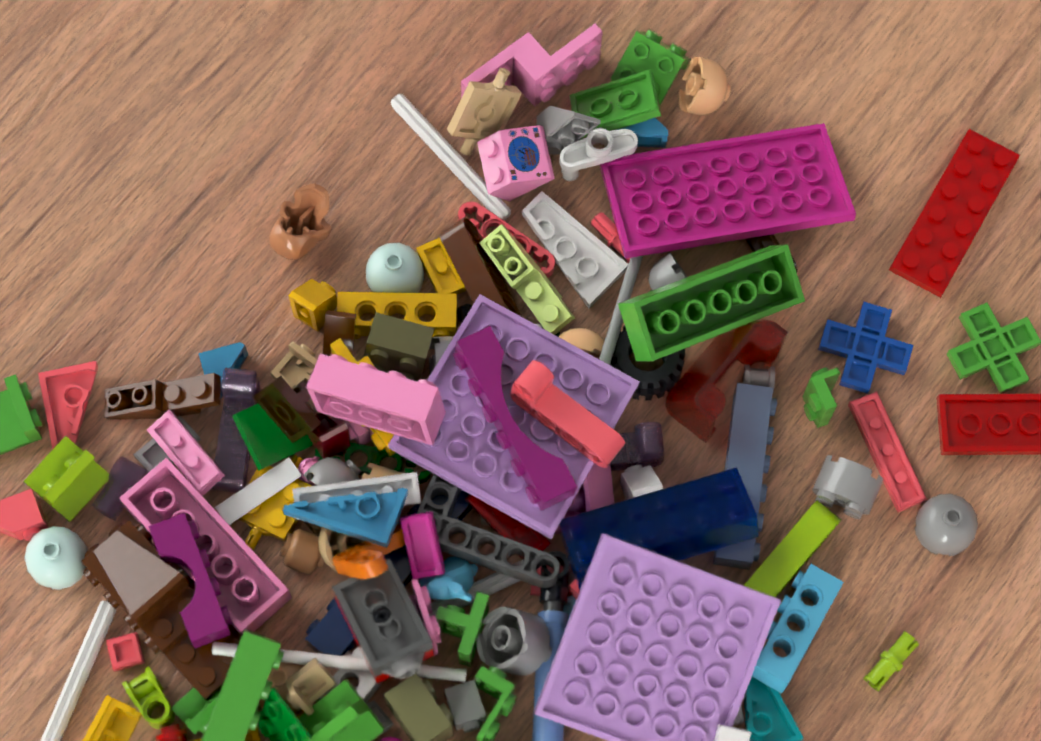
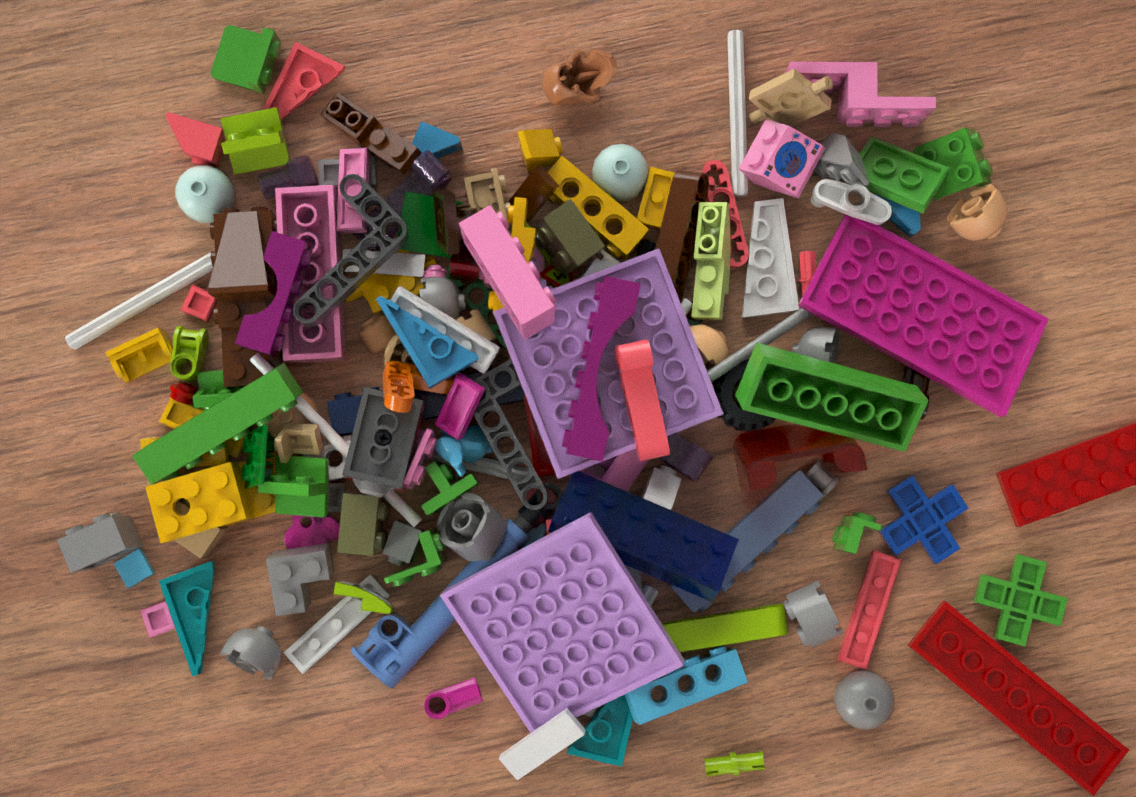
camera: 40 degrees right, 15 degrees up
none -> dark grey beam [293,174,409,327]

